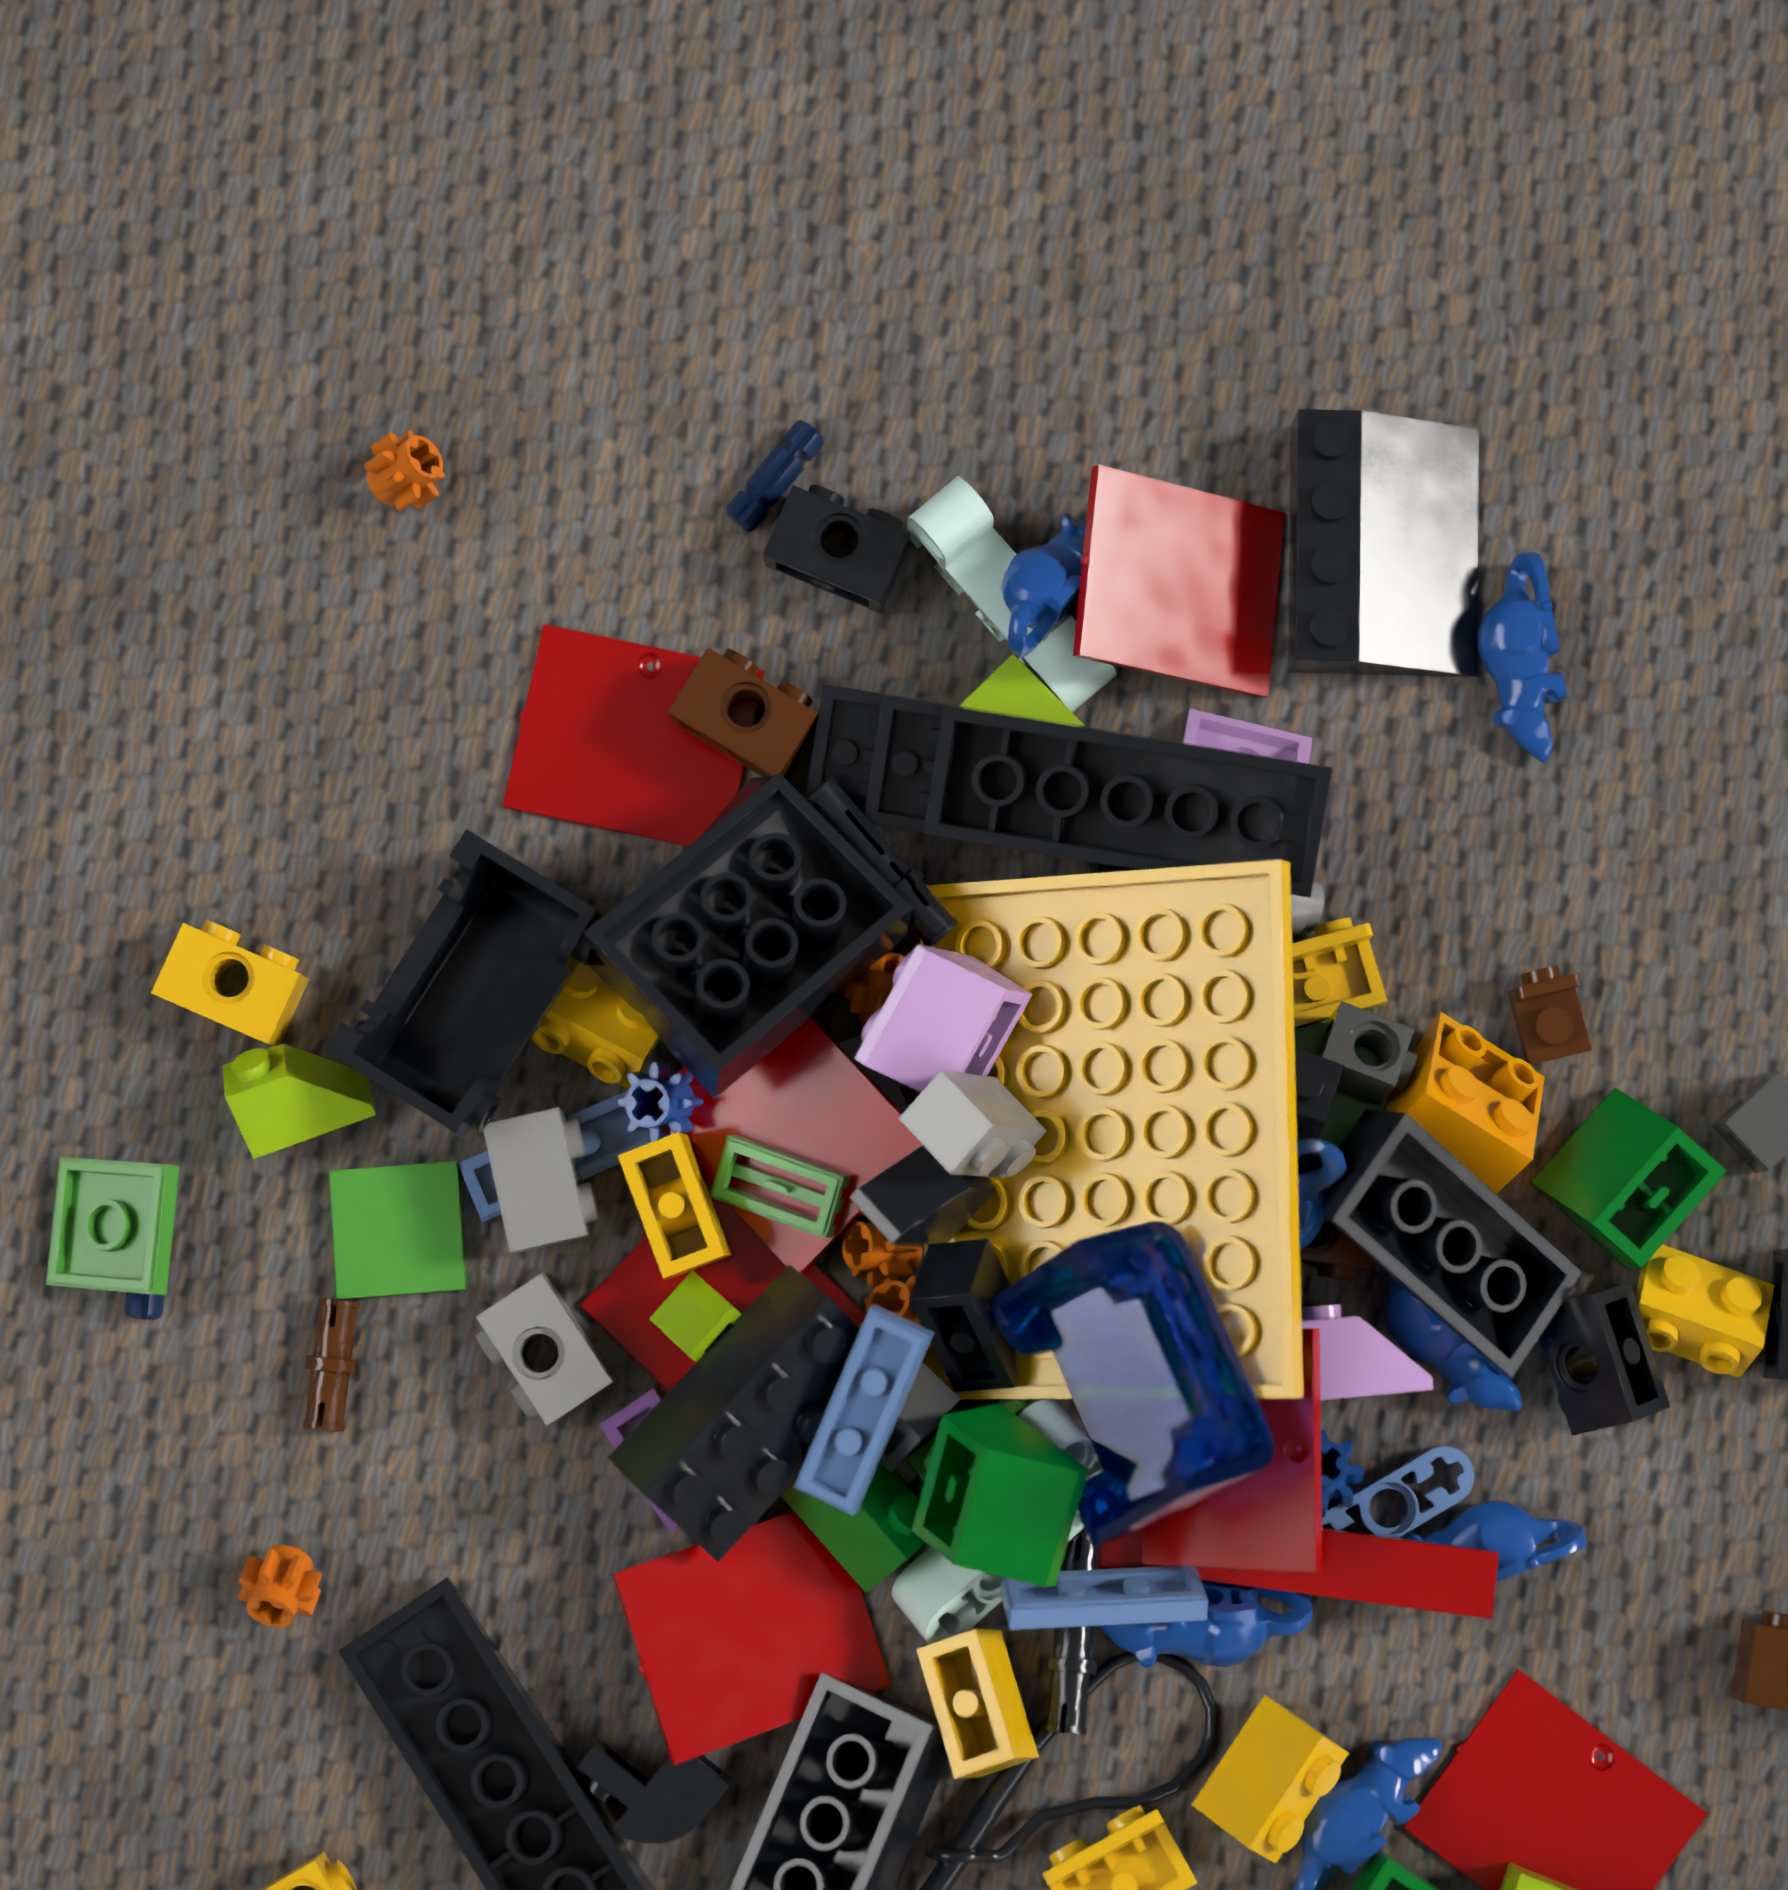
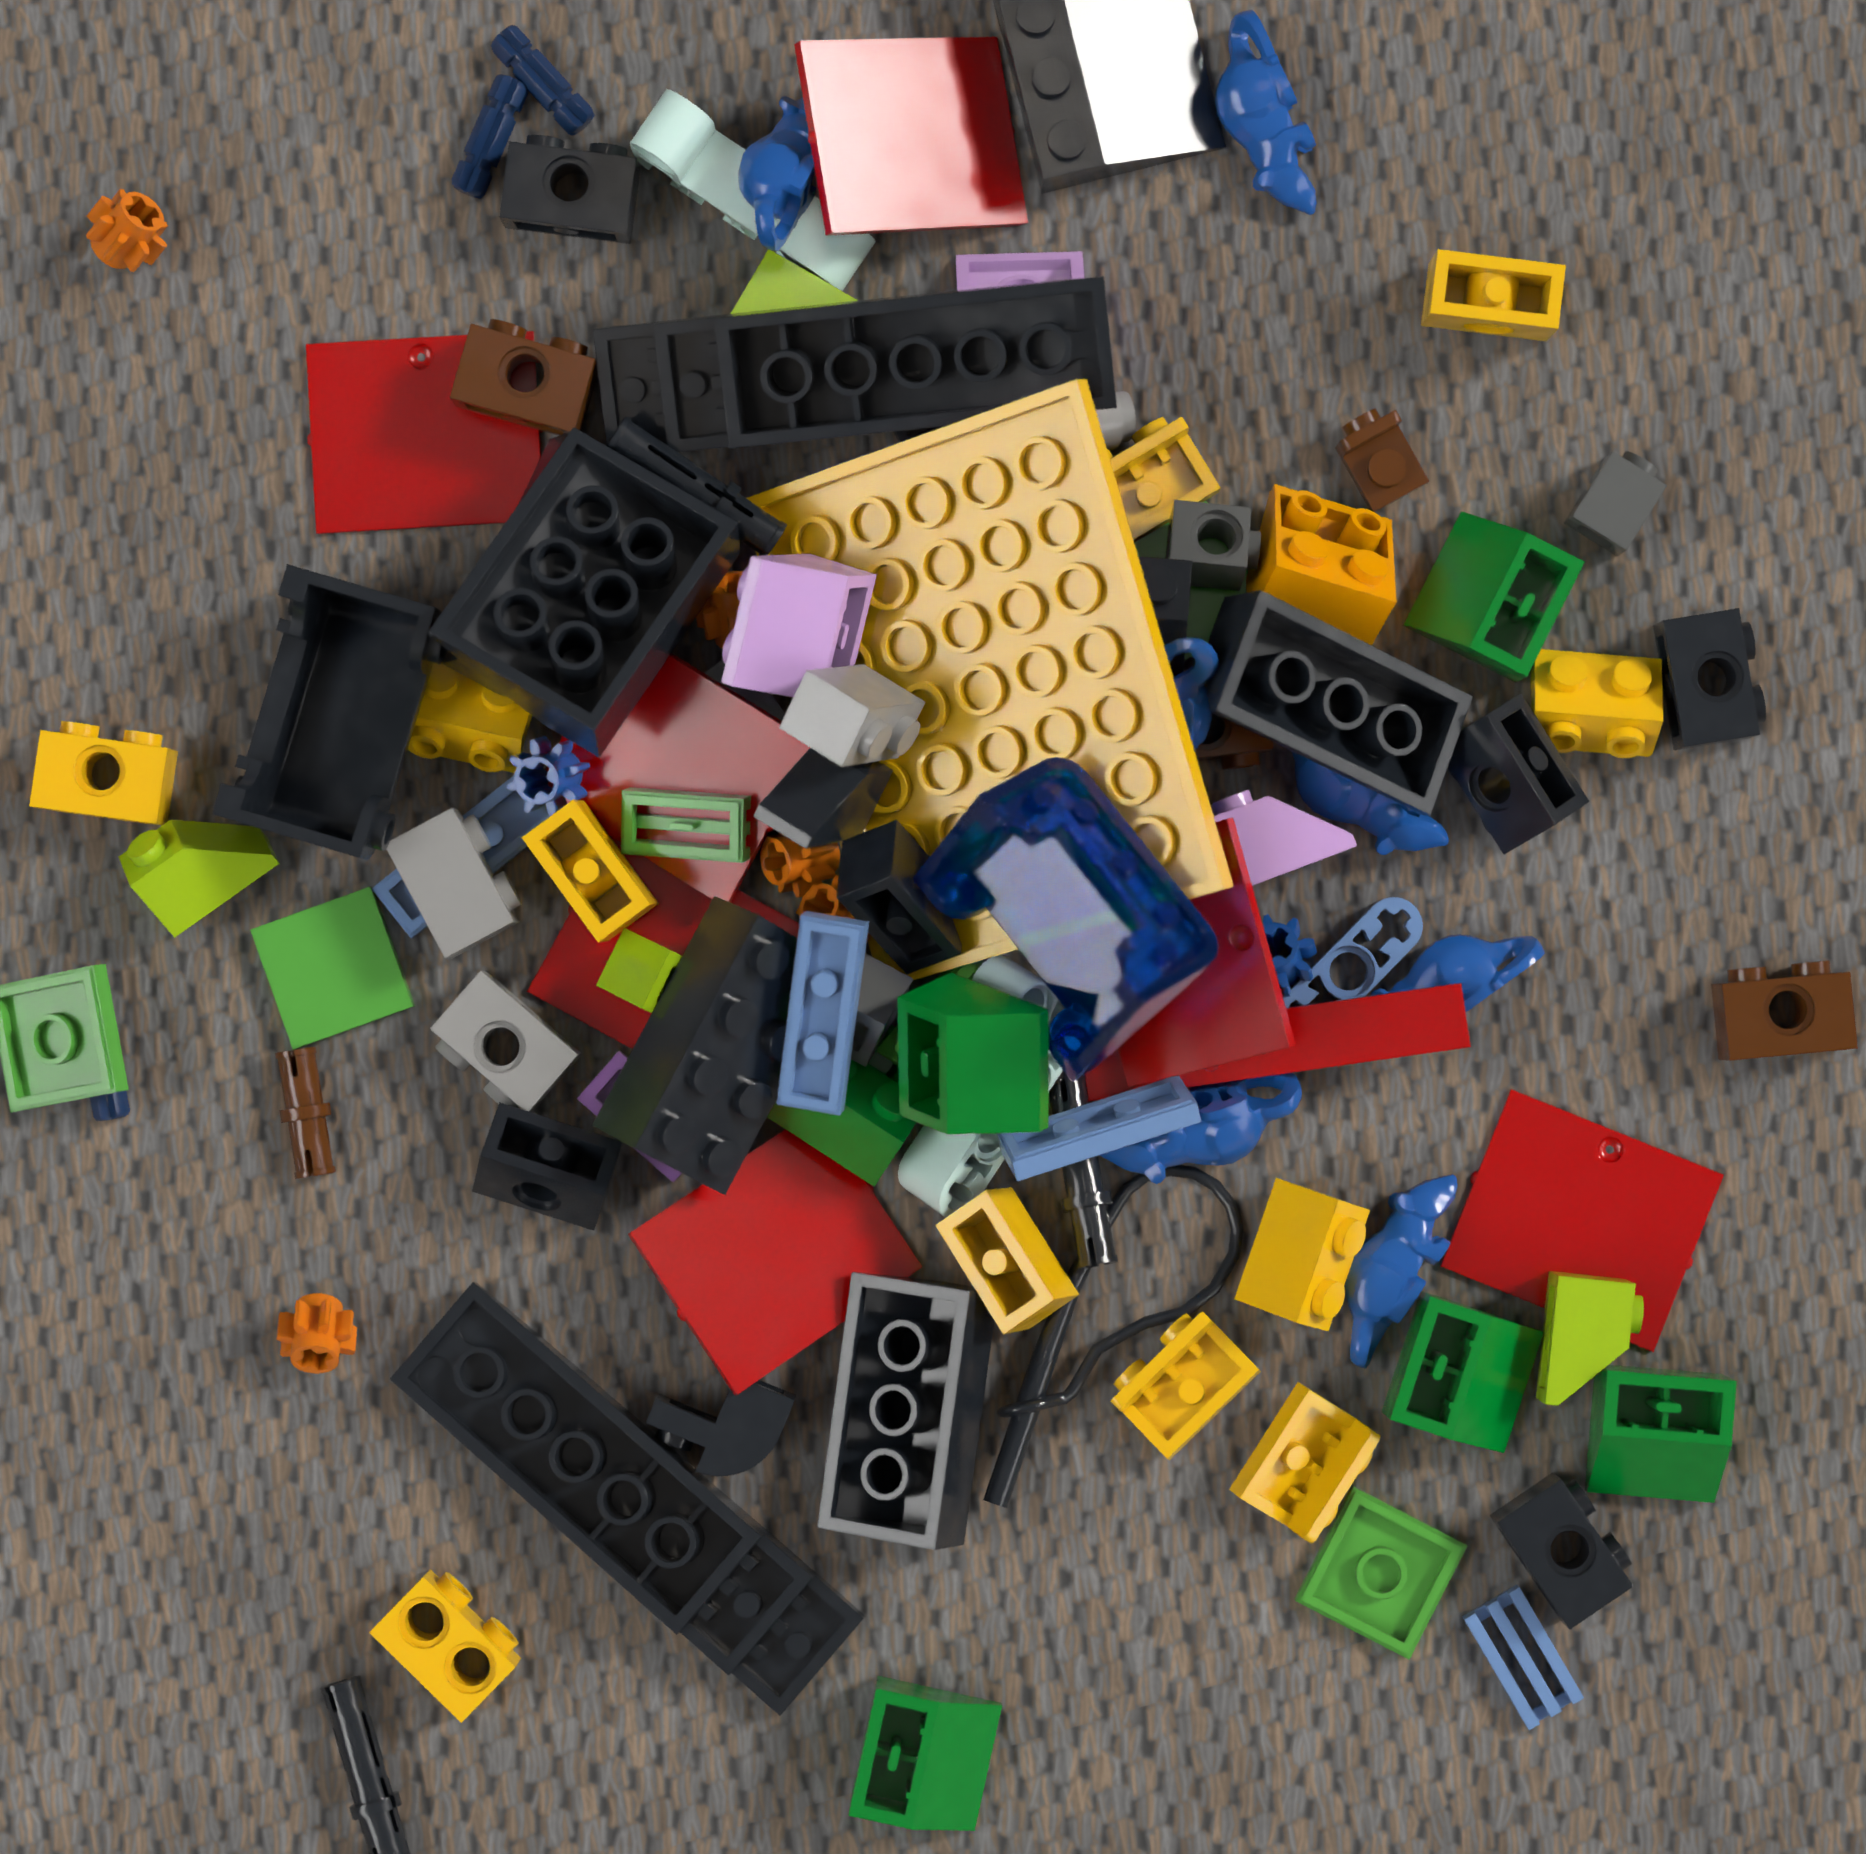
camera: 15 degrees left, 5 degrees up
none -> black brick [472,1102,622,1231]
none -> dark blue axle [491,25,594,136]
none -> yellow brick [1421,249,1566,341]

